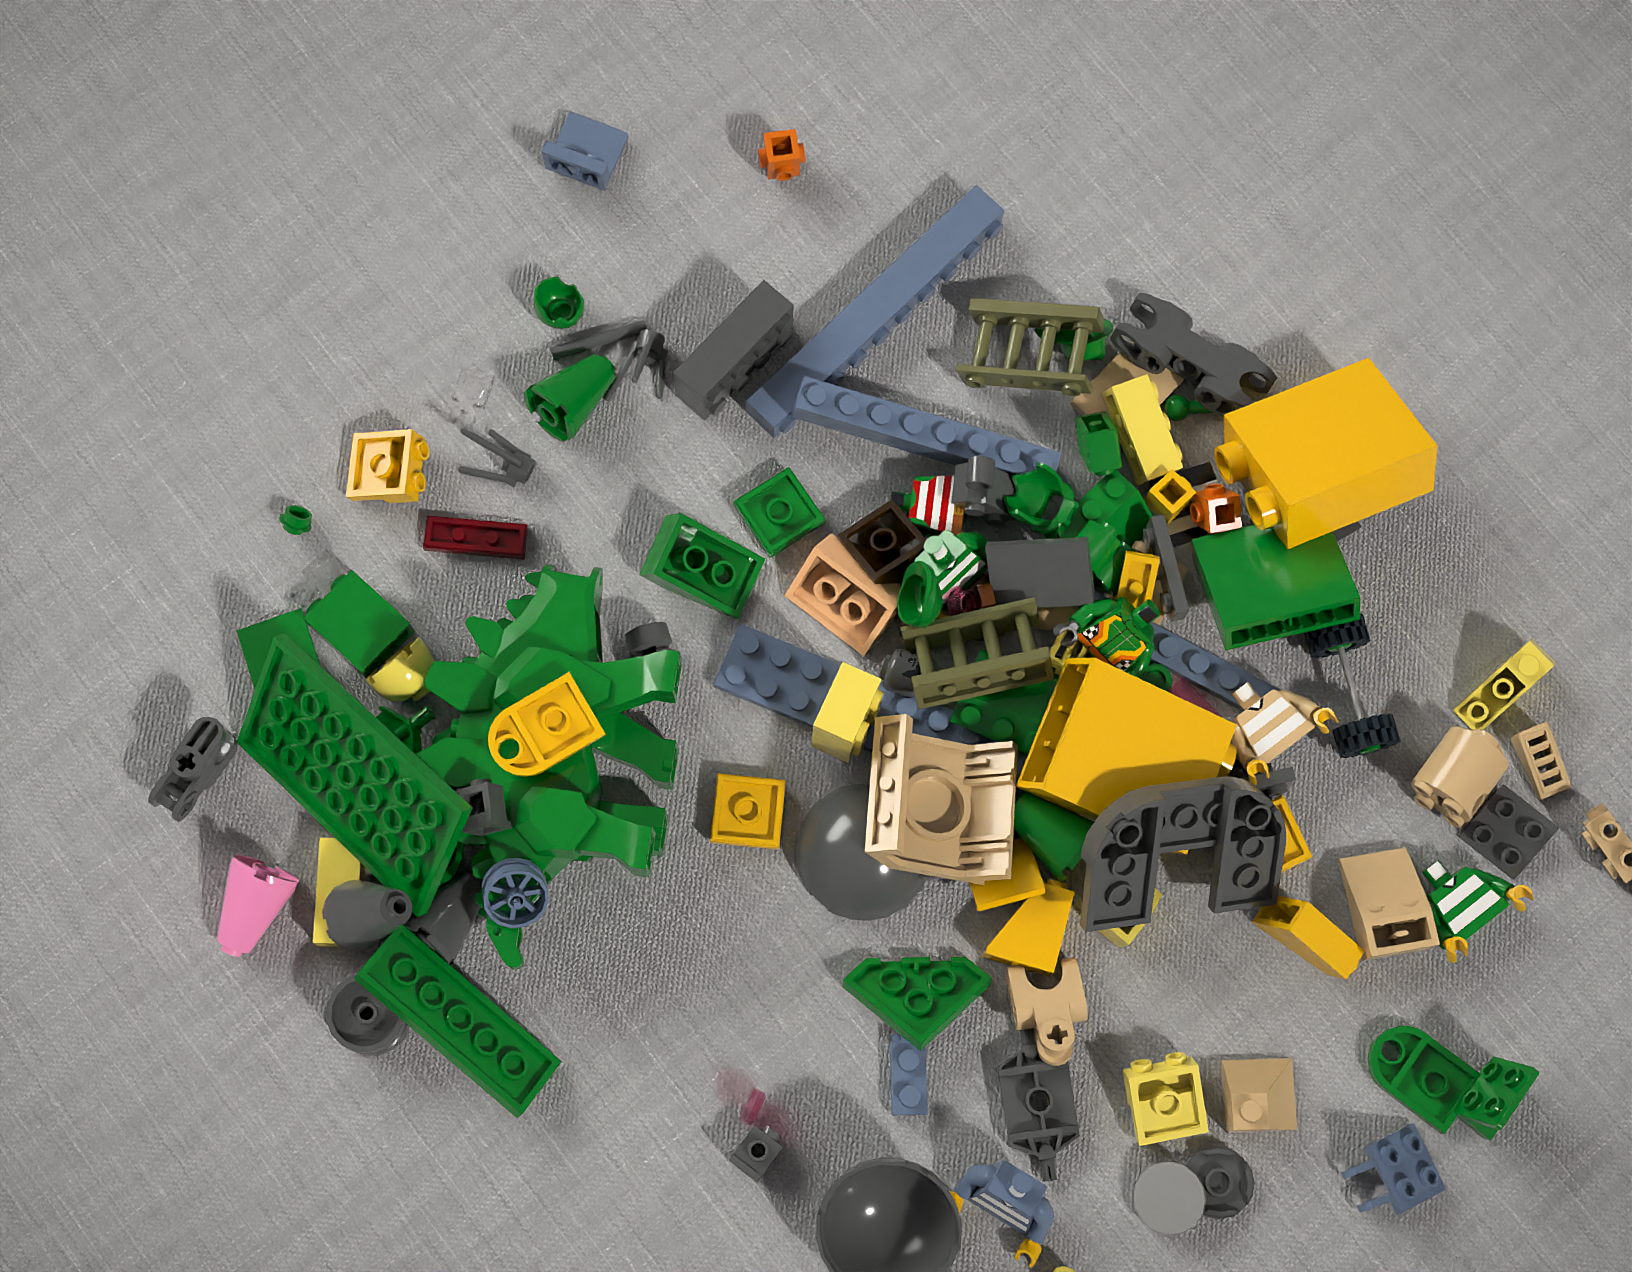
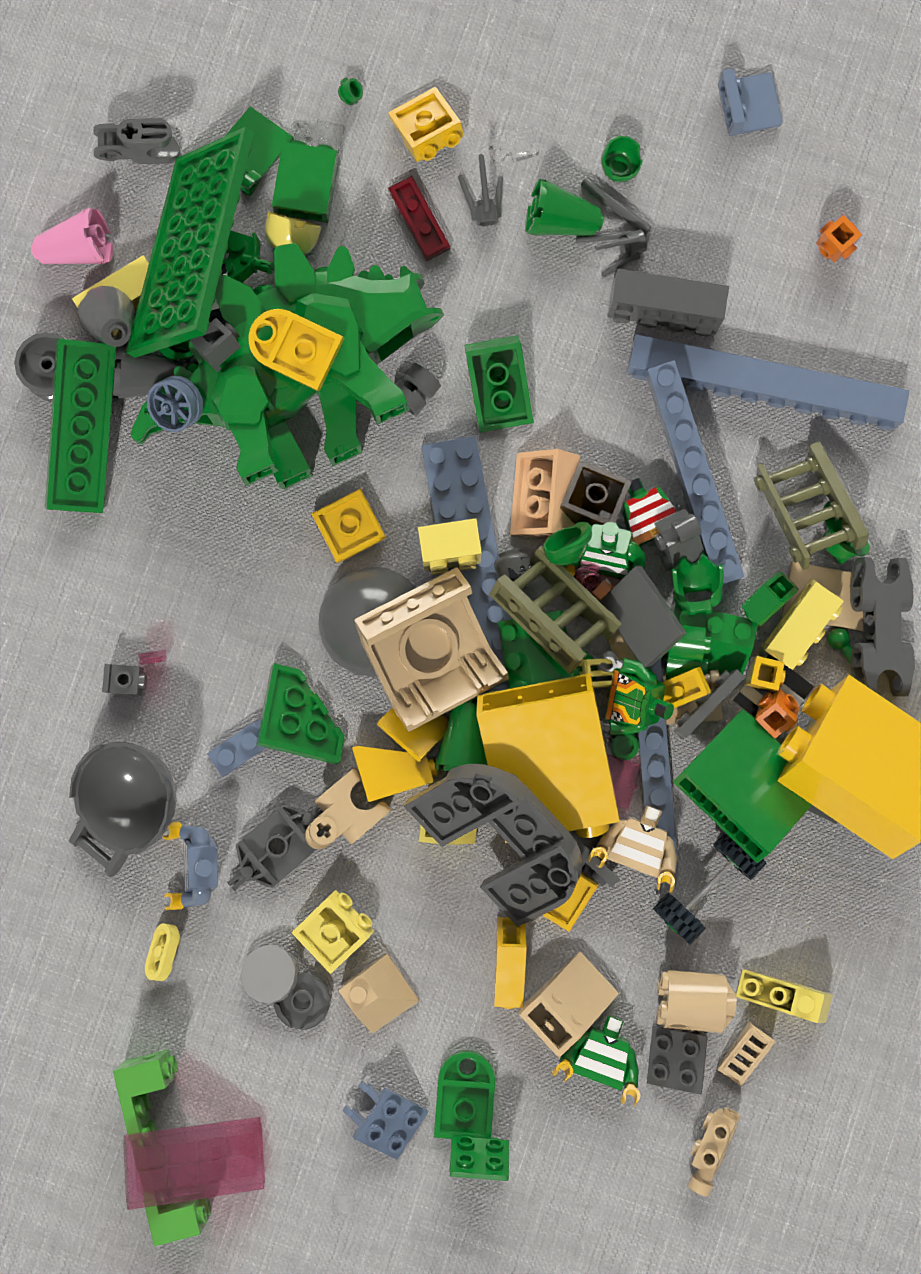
camera: 60 degrees right, 10 degrees up
green plate [733,467,826,558] -> none

